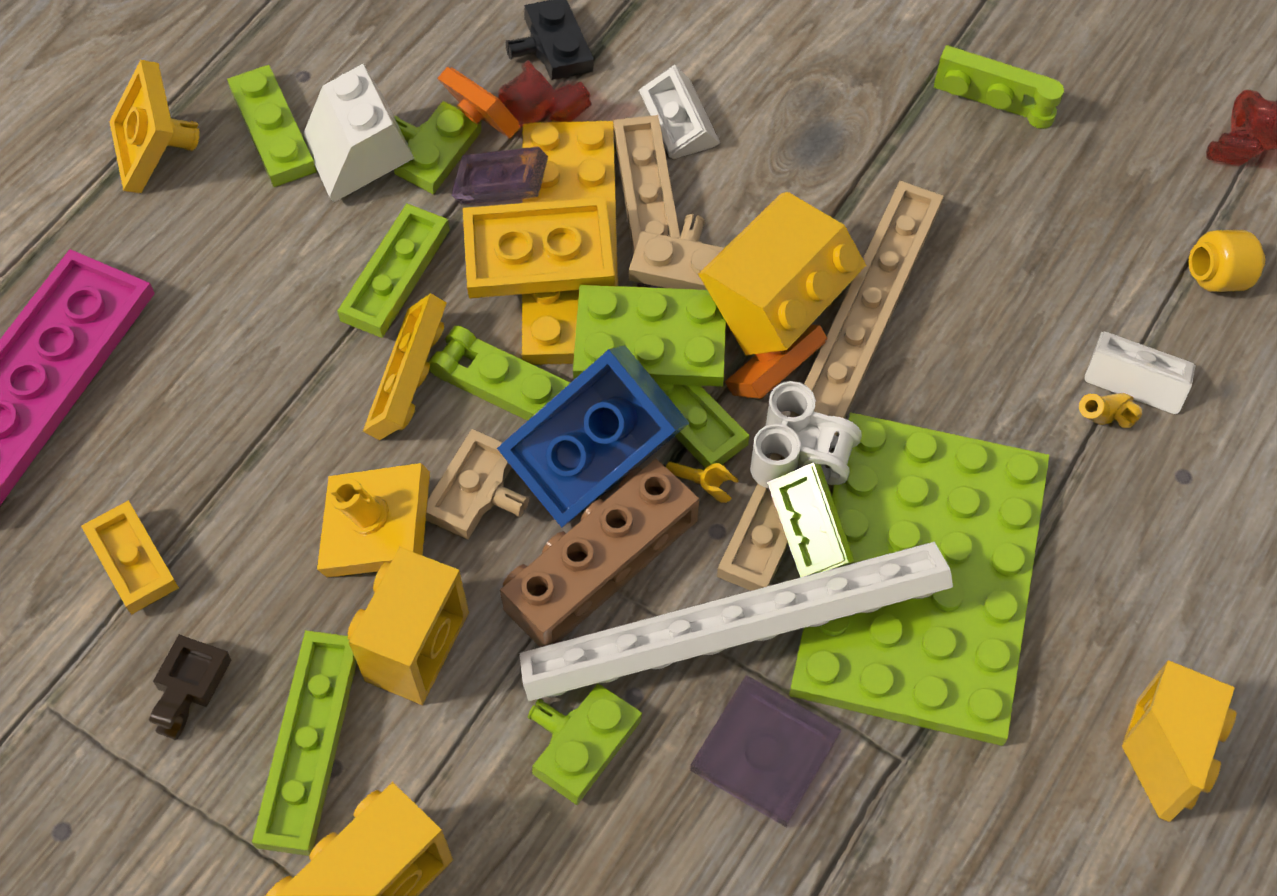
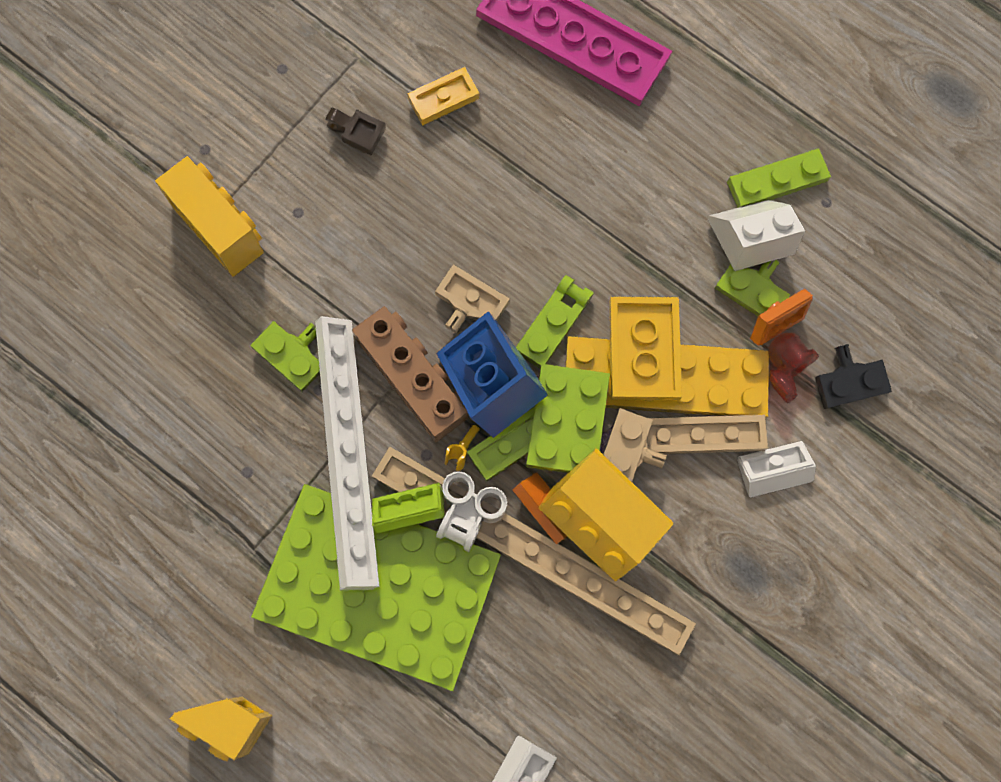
camera: 90 degrees right, 15 degrees up
yellow tile [109,59,200,193] -> none
lime plate [252,630,357,856] -> none
yellow tile [317,463,430,578] -> none
lime plate [337,203,450,338] -> none
yellow brick [347,547,469,705] -> none
yellow plate [362,293,447,441] -> none
plate [451,146,548,205] -> none
clear purple tile [690,675,842,827] -> none
lime plate [933,45,1064,129] -> none
yellow arm [1079,393,1142,428] -> none

